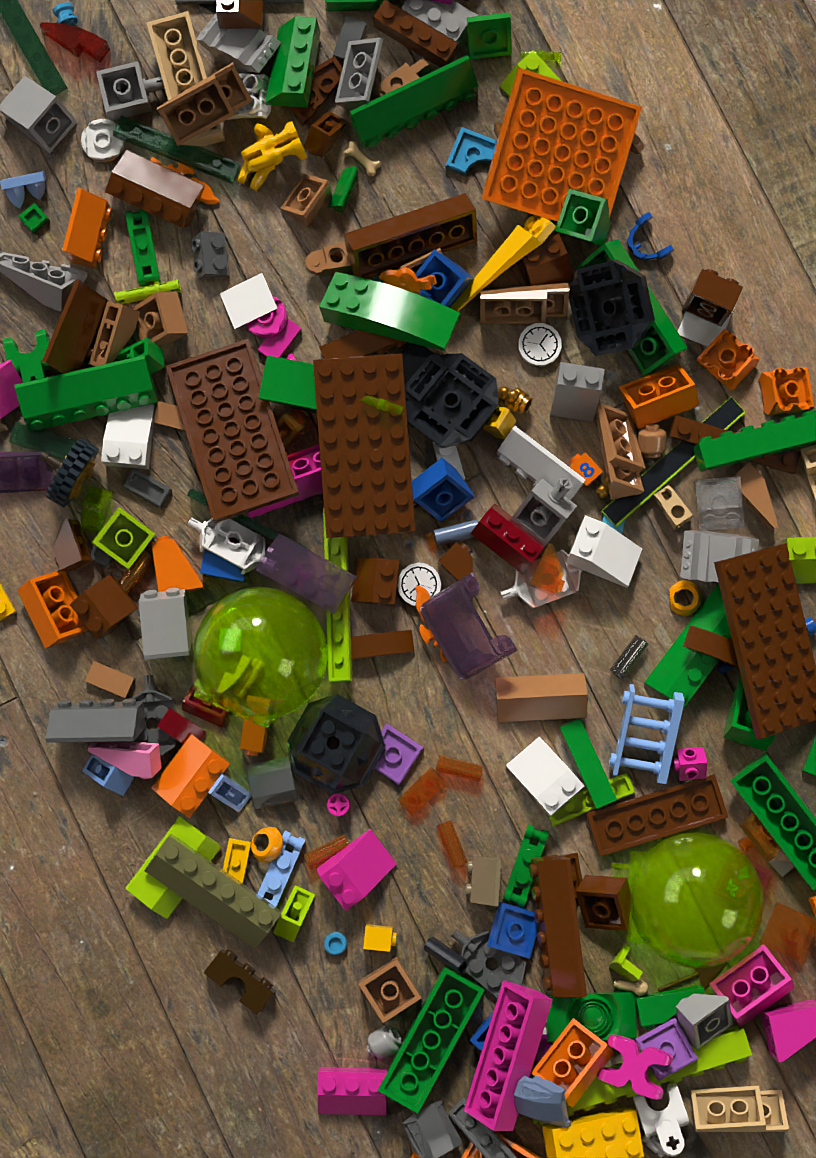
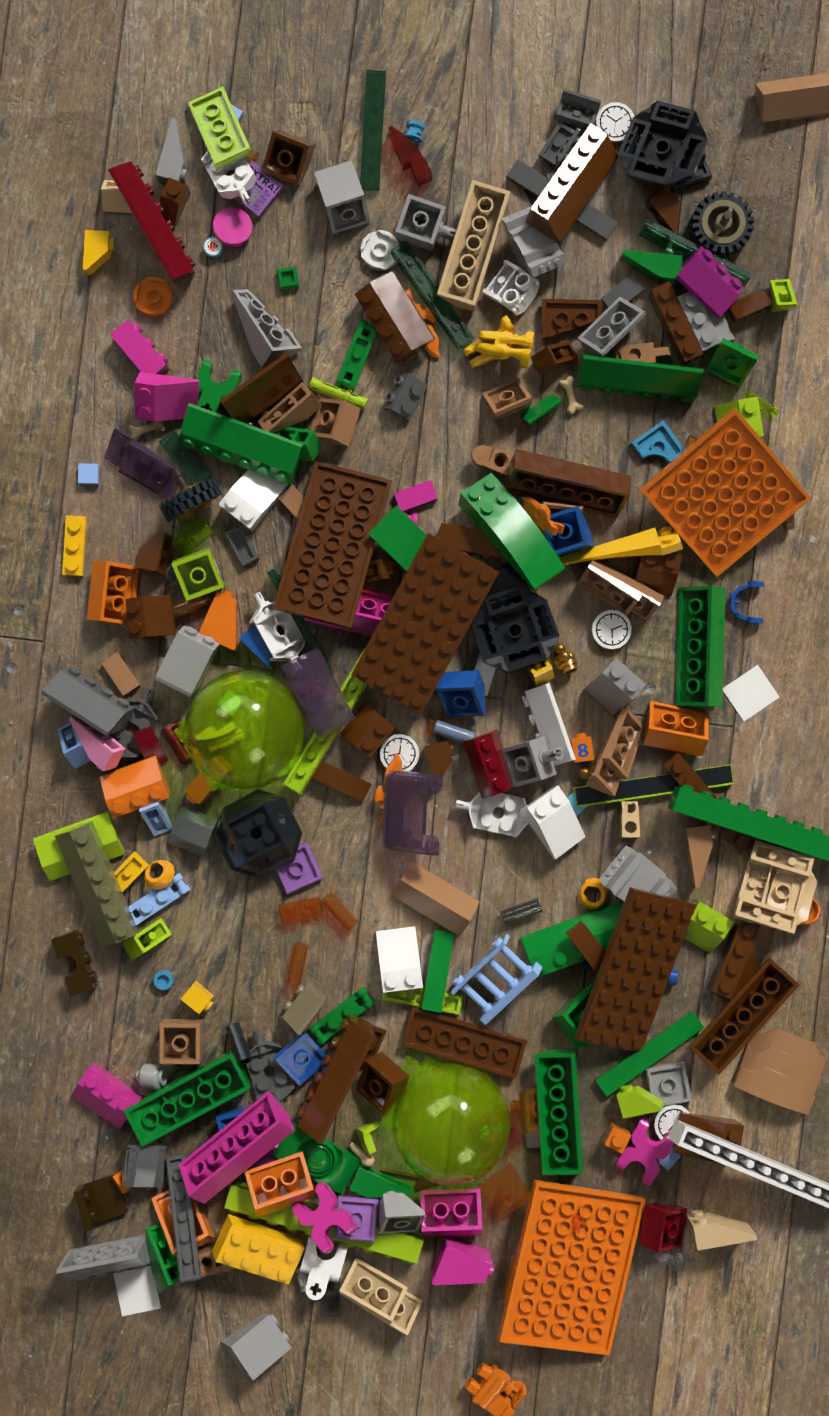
camera: 25 degrees right, 5 degrees up
light blue tile [0,171,47,208] -> none
orange slope [62,188,112,268] -> none
medium nougat slope [157,63,252,146] -> none
white sticker [220,273,277,329] -> none
dark pink tile [246,296,288,339] -> none
green slope [265,16,321,107] -> none
clear orange piece [304,834,349,870] -> none
dark pink slope [316,828,397,911] -> none
dark pink wheel [327,793,350,816] -> none
clear neon green piece [360,395,404,415] -> none
sand blue slope [514,1076,571,1128] -> none
clear orange slope [529,543,565,596] -> none
green slope [555,189,610,246] -> none
black piece [569,260,655,356] -> none
medium nougat head [638,424,667,458] -> none
dark pink brick [673,747,707,781] -> none
reddish brown brick [682,269,743,327] -> none
clear slope [696,476,745,531] -> none
orange slope [697,329,759,391] -> none
orange slope [758,367,814,415] -> none

